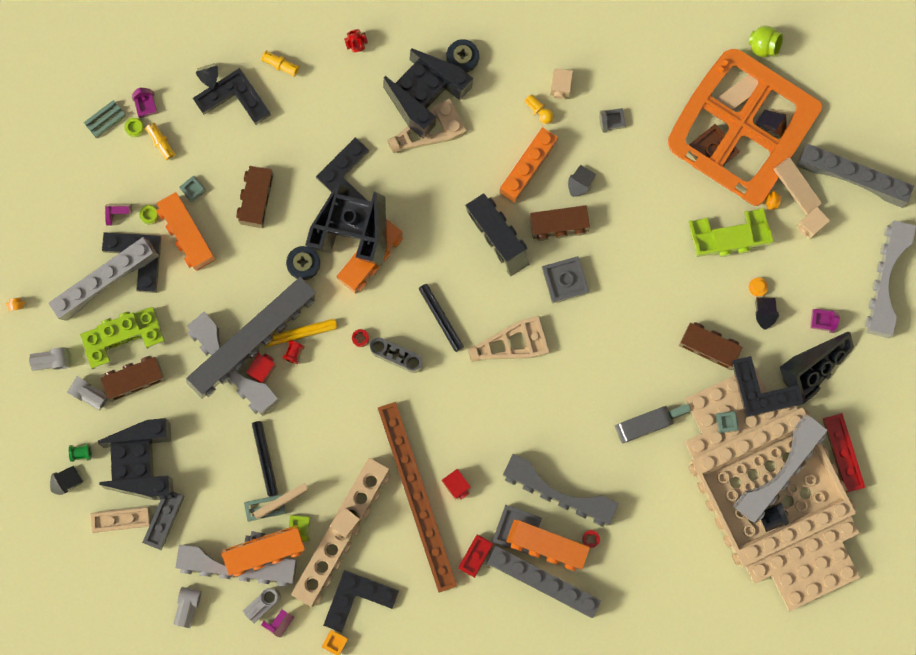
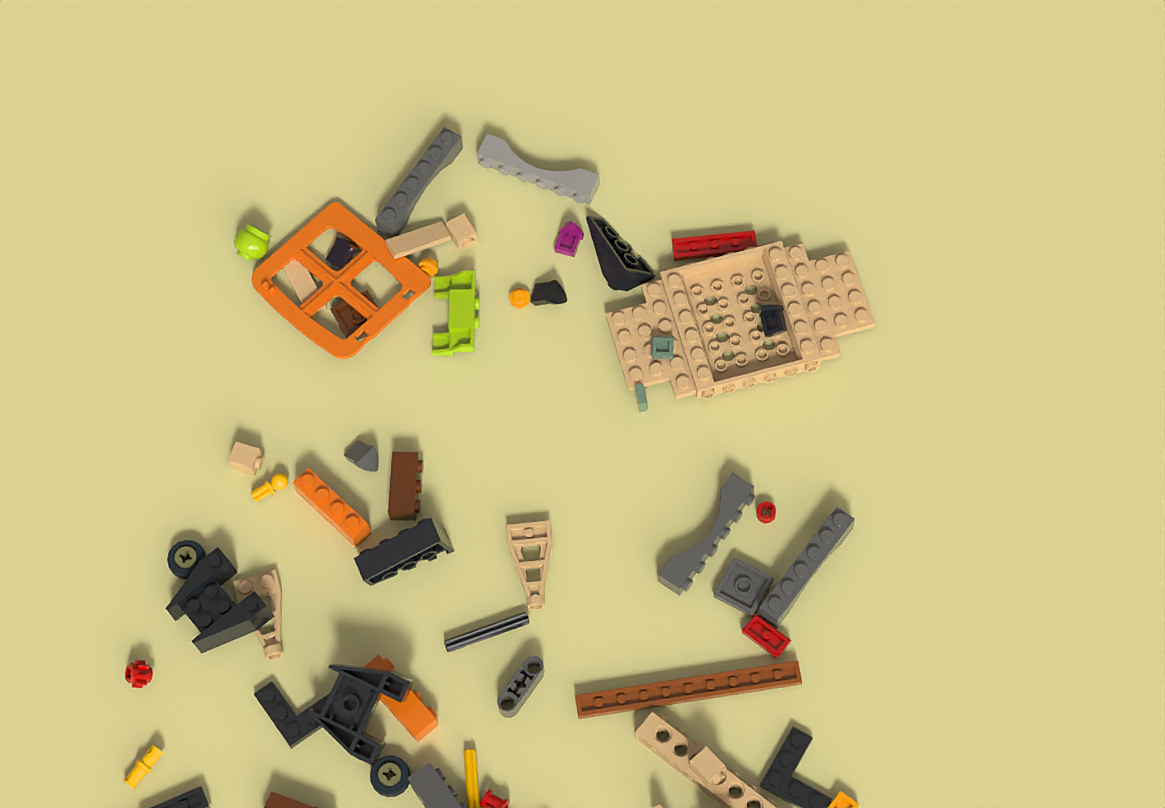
camera: 75 degrees left, 15 degrees down
red bush [352,329,369,347] -> none
red brick [441,469,471,500] -> none
orange brick [506,520,590,571] -> none
dark grey plate [542,256,589,304] -> none
dark grey tile [599,108,626,133] -> none
dark grey beam [615,406,674,444] -> none
reddish brown brick [678,322,743,370] -> none
black plate [731,356,804,418] -> none
light grey arch [732,415,827,523] -> none

